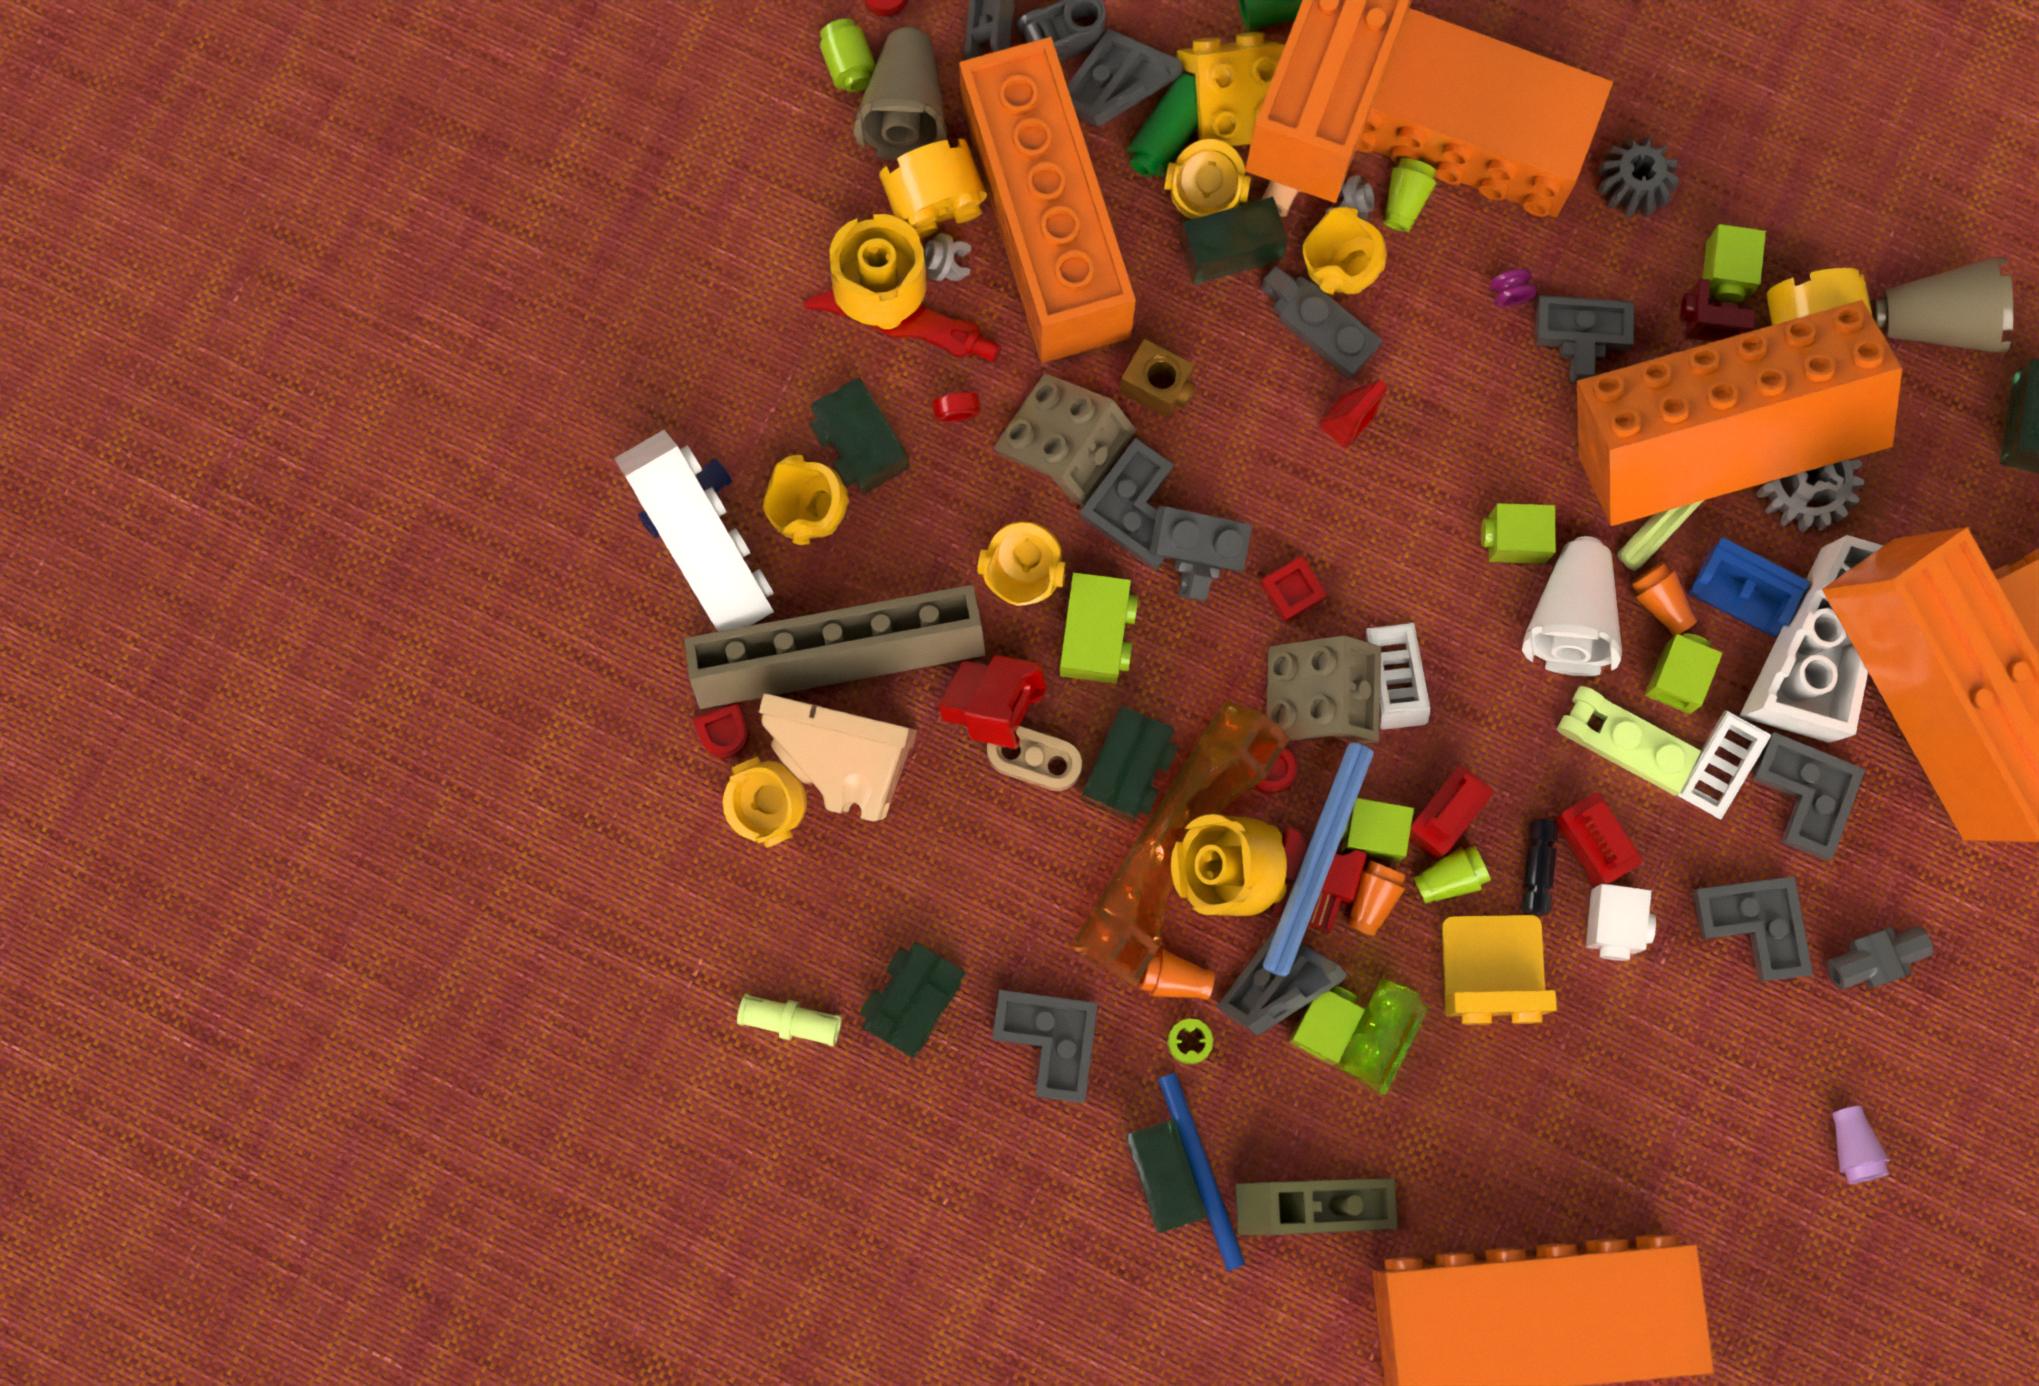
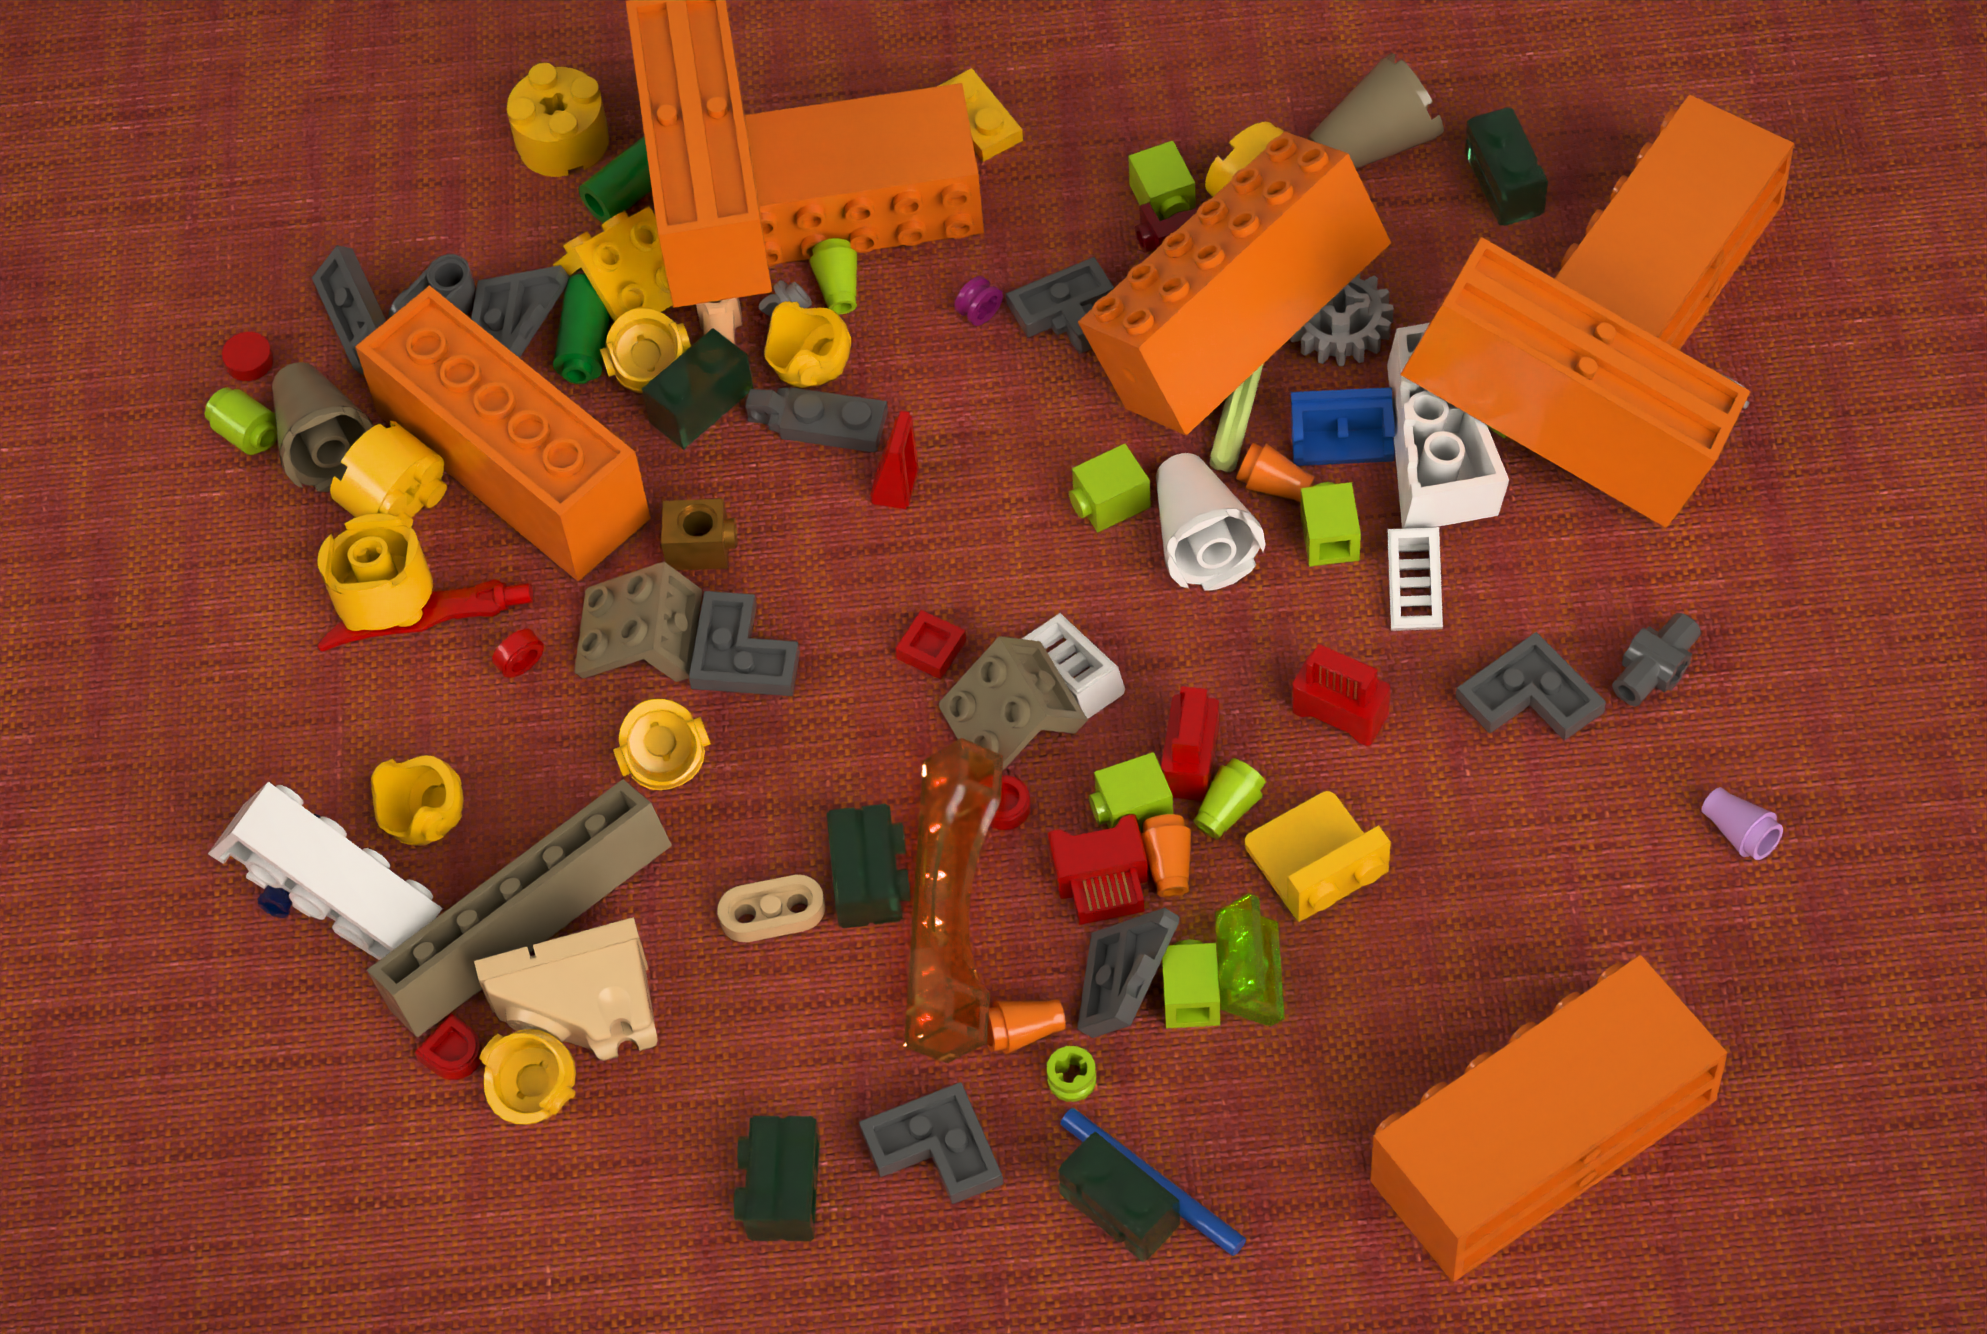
camera: 25 degrees left, 20 degrees down
yellowish green pin [737,993,842,1047] -> none
clear green brick [809,378,910,495] -> none
light grey plate [924,233,971,281] -> none
red piece [939,654,1047,749] -> none
lime brick [1060,572,1138,684] -> none
dark grey hinge [1149,506,1252,601] -> none
yellow brick [1171,814,1287,916] -> none
olive slope [1236,1178,1398,1235] -> none
medium blue axle [1263,742,1374,977] -> none
black axle [1522,819,1559,916] -> none
yellowish green plate [1557,686,1702,796] -> none
white brick [1586,884,1656,961] -> none
dark grey gear [1597,135,1679,218] -> none
dark grey plate [1752,732,1866,861] -> none
none -> yellow plate [937,68,1023,162]

